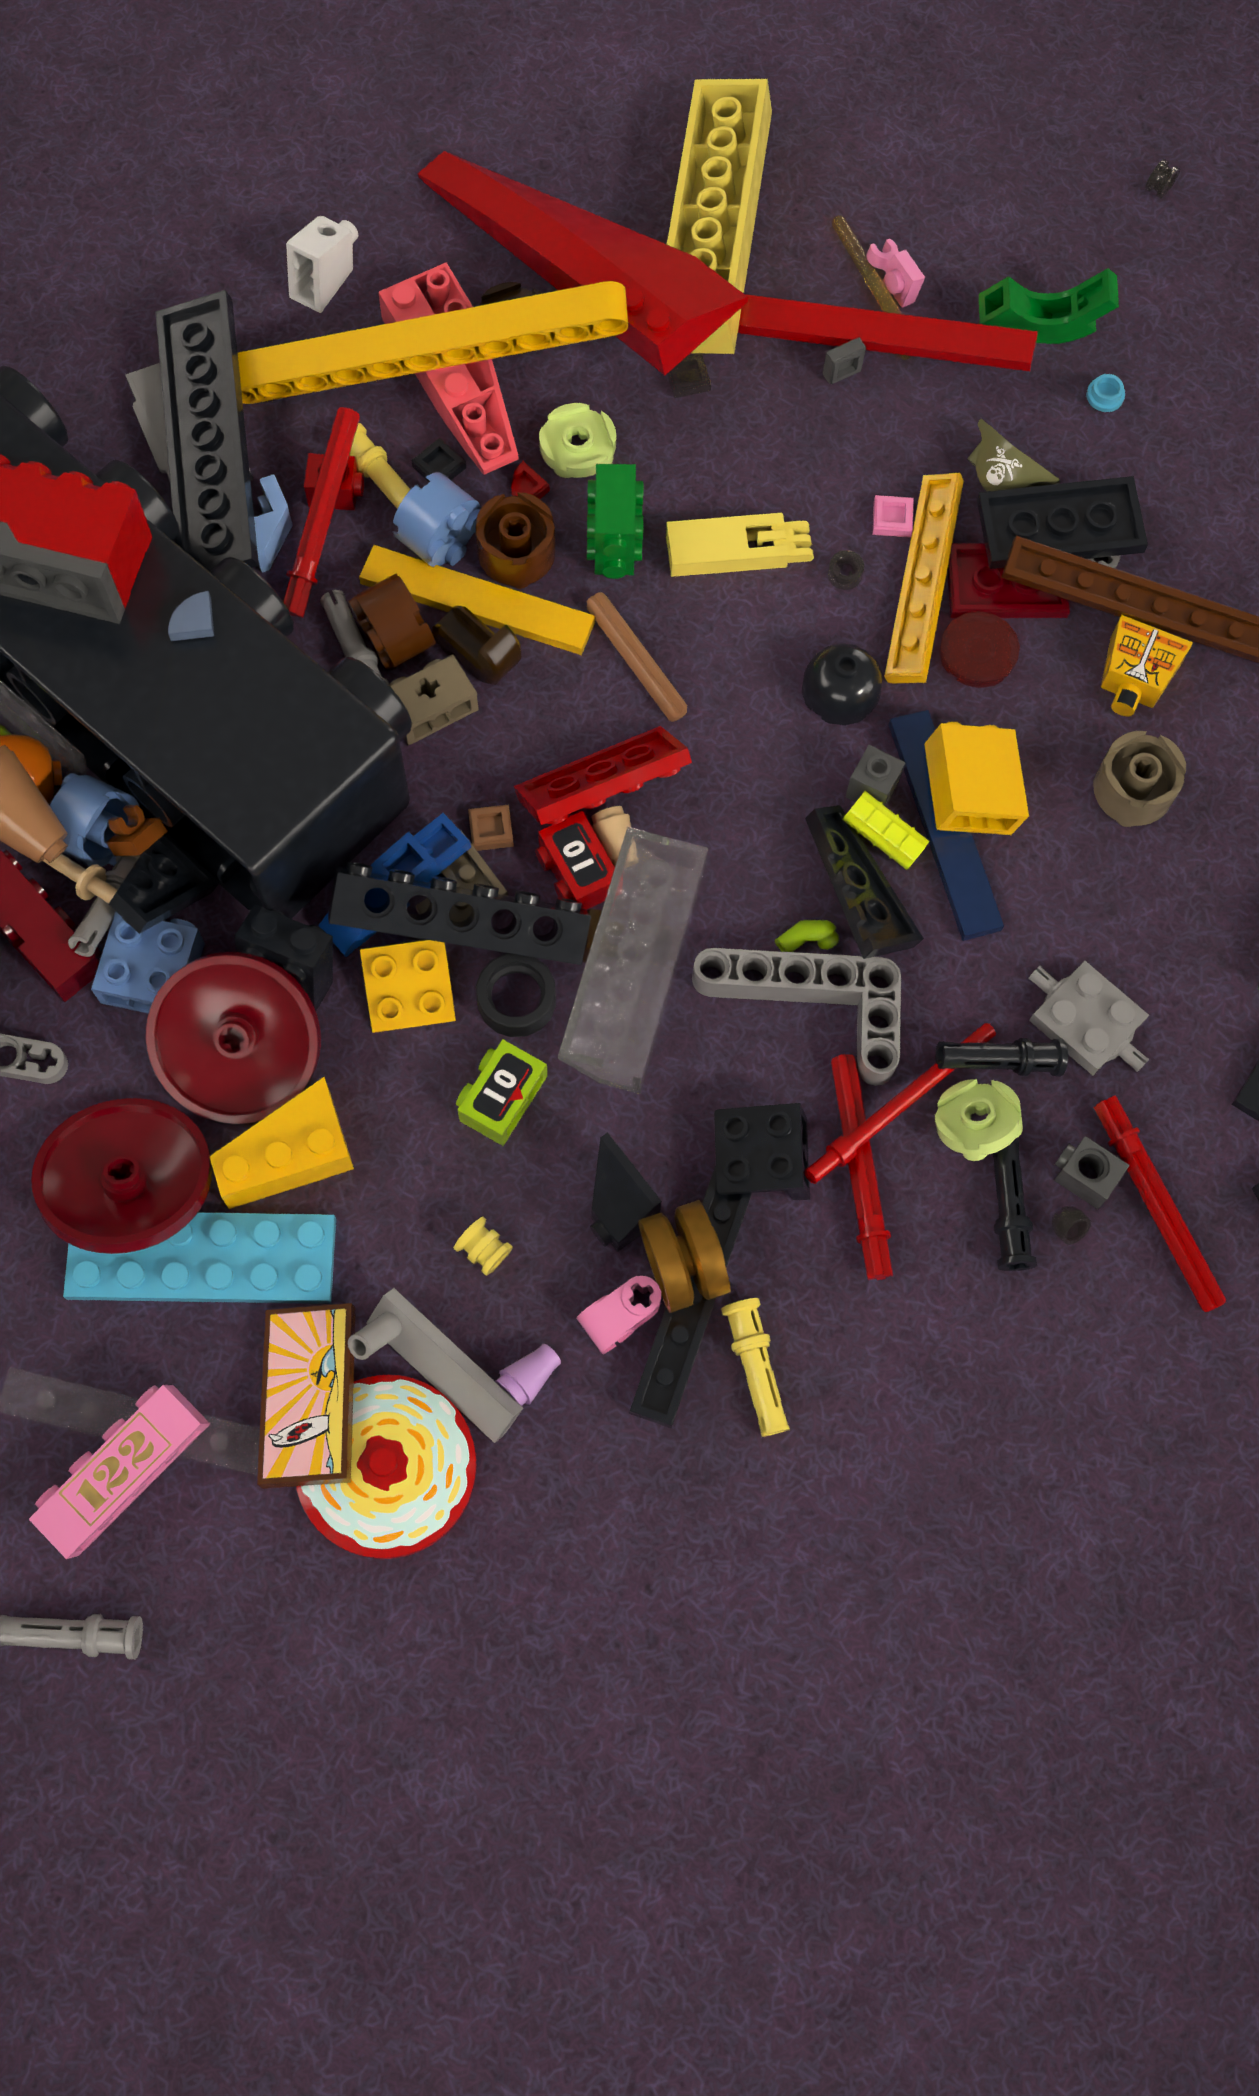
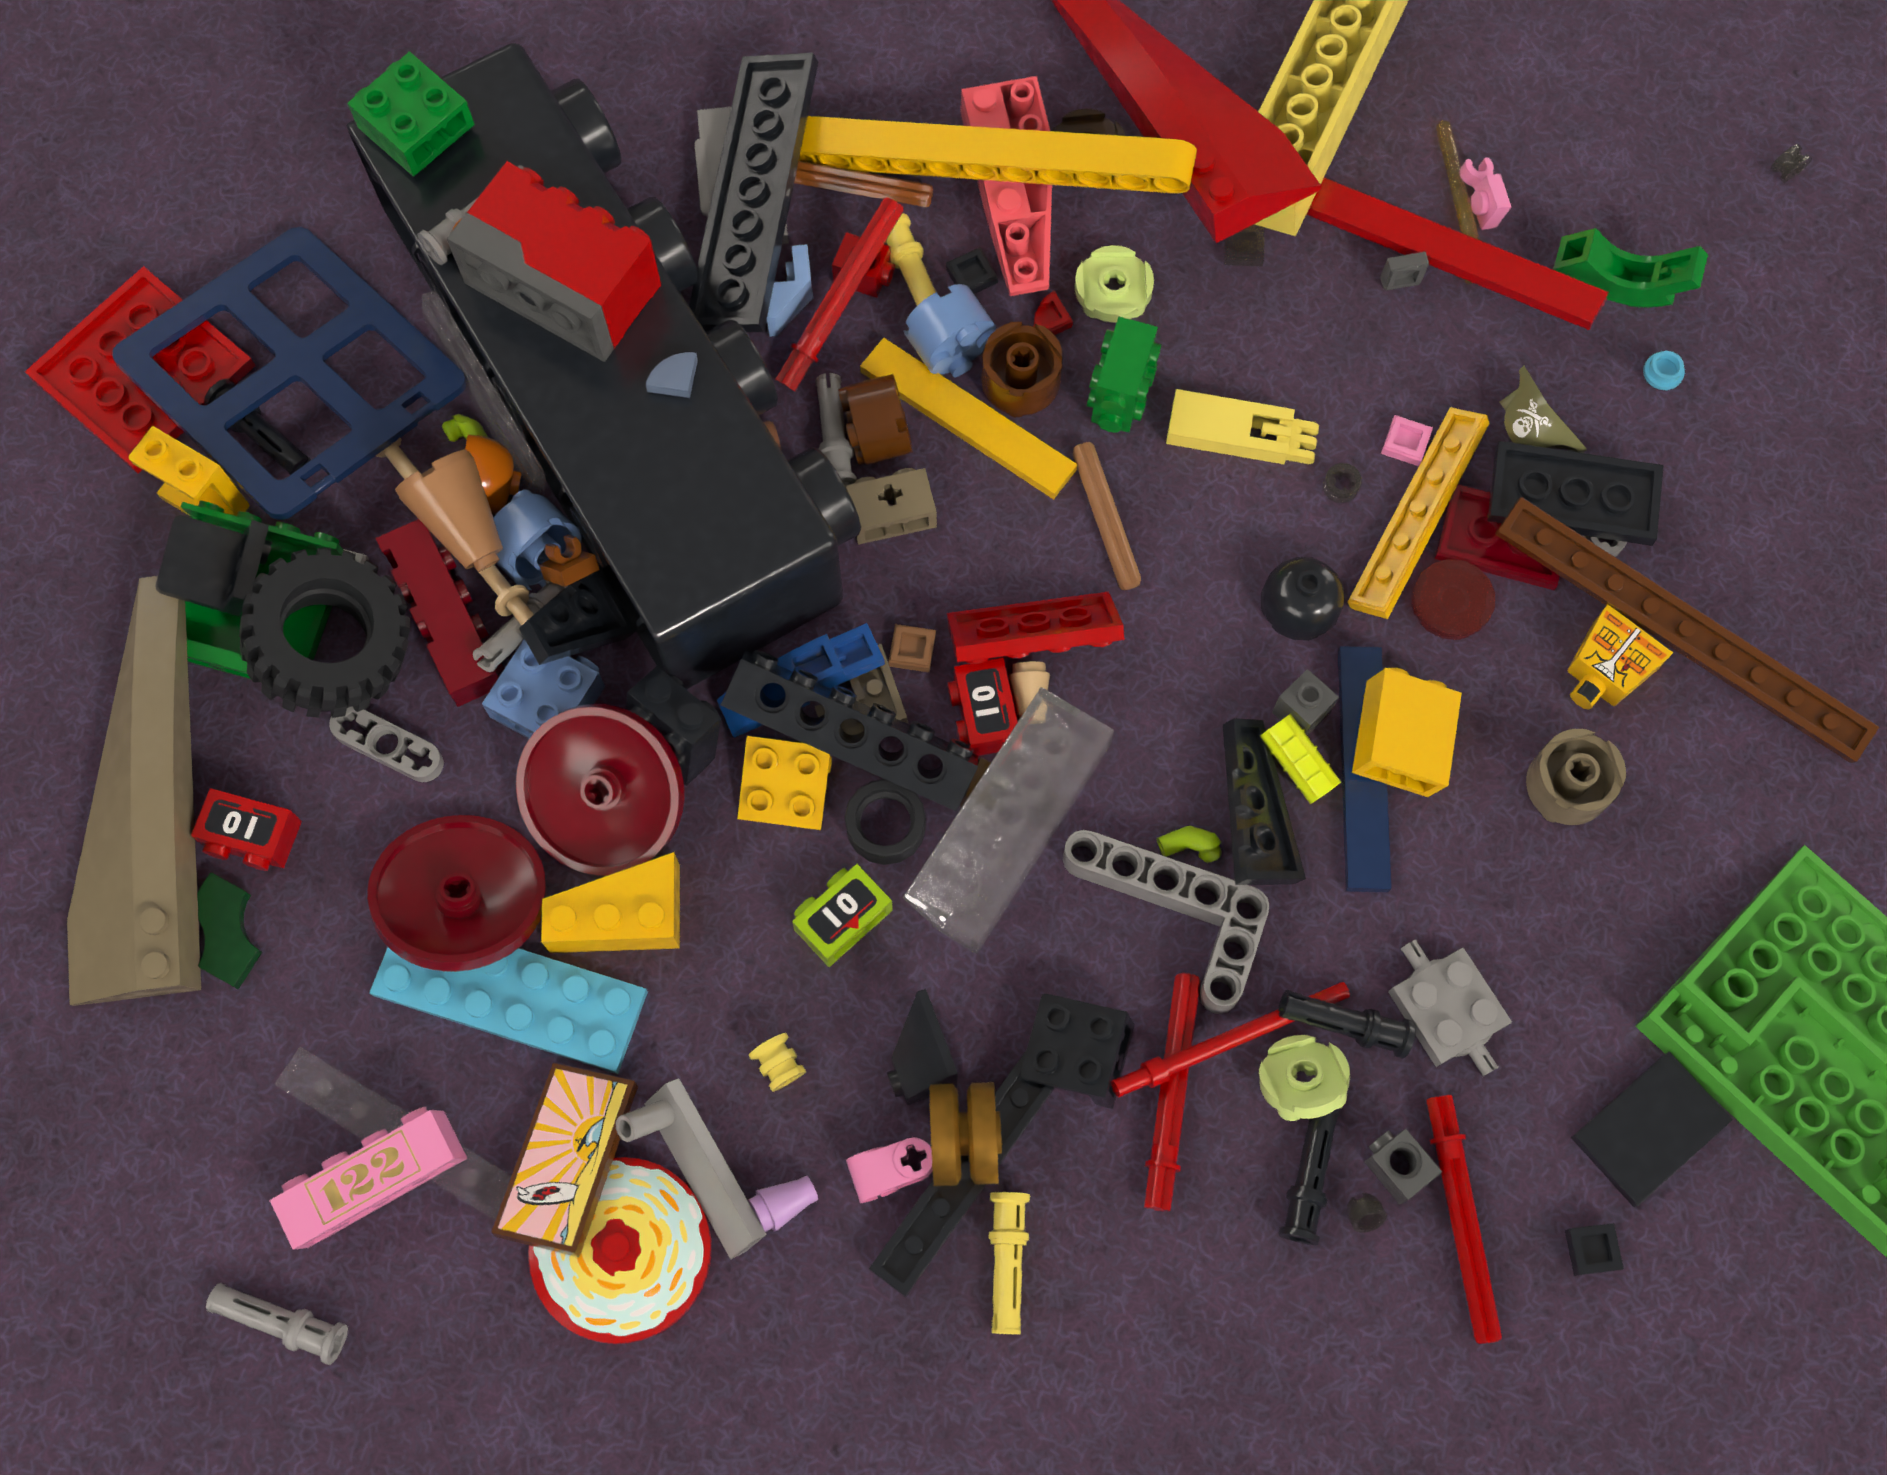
camera: 20 degrees right, 0 degrees up
white torso [286,216,358,313] -> none
dark brown animal [432,606,521,685] -> none
none -> dark orange axle [794,160,933,207]

